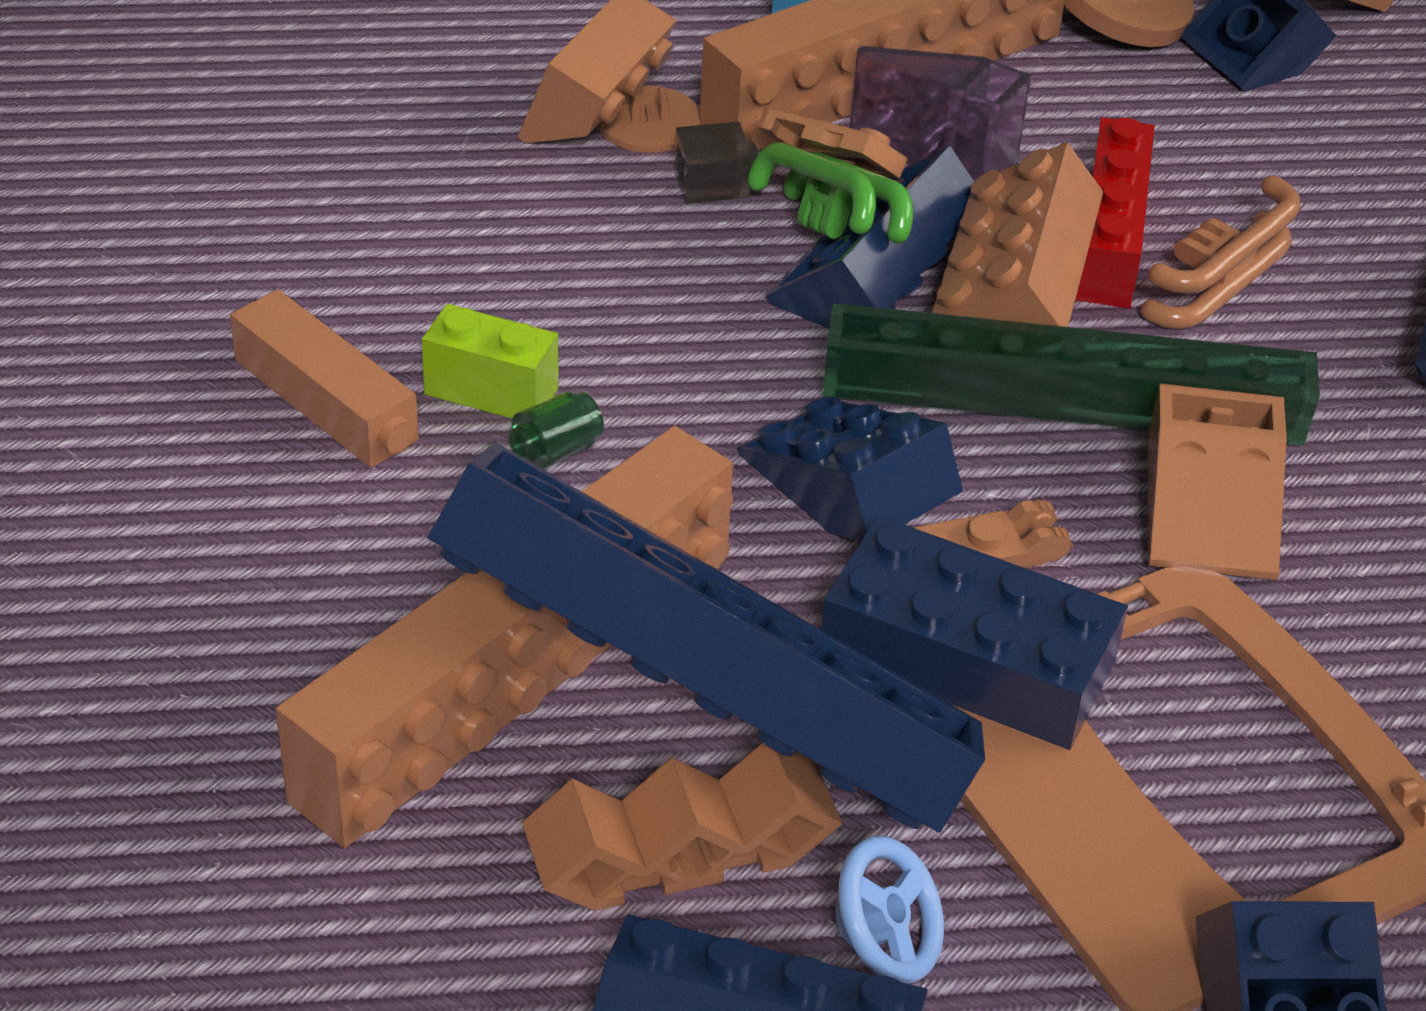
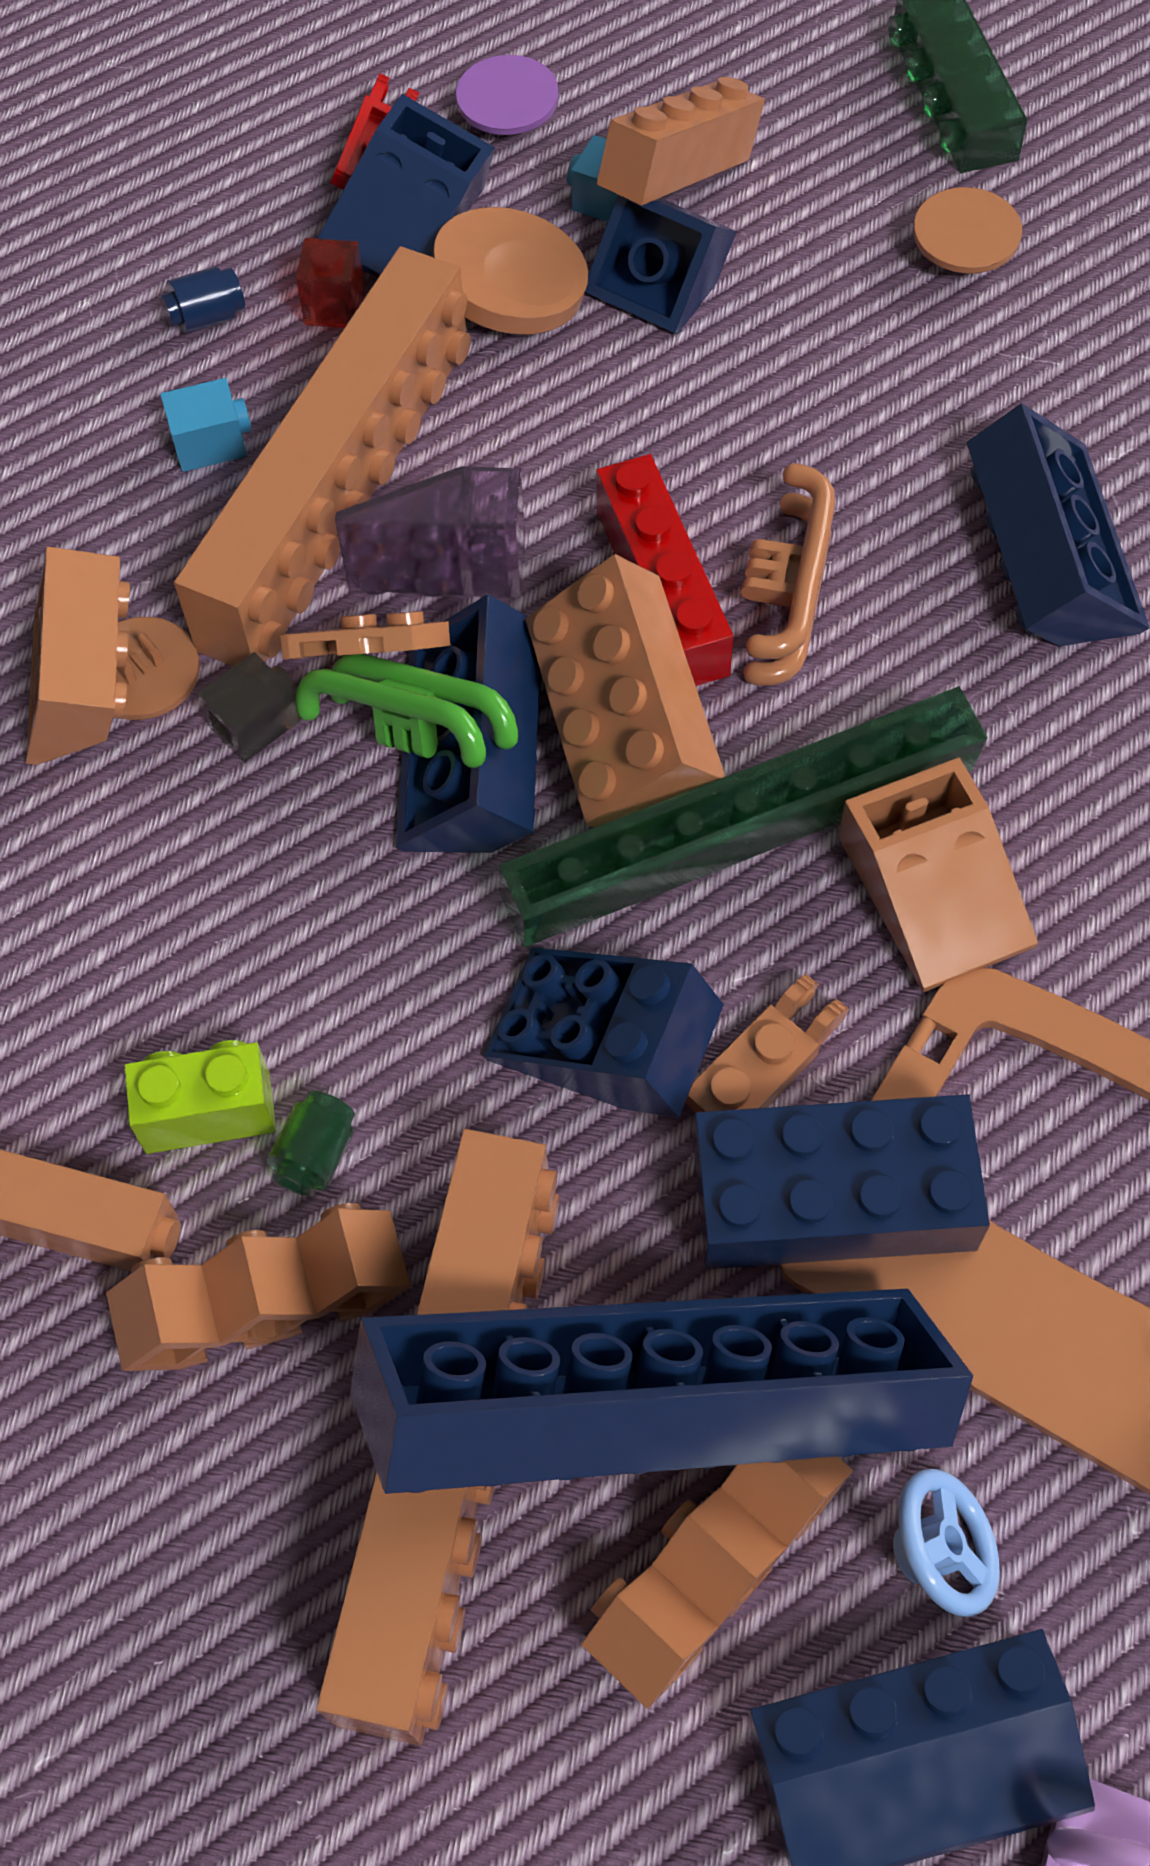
camera: 25 degrees left, 20 degrees up
none -> nougat brick [106,1203,411,1371]

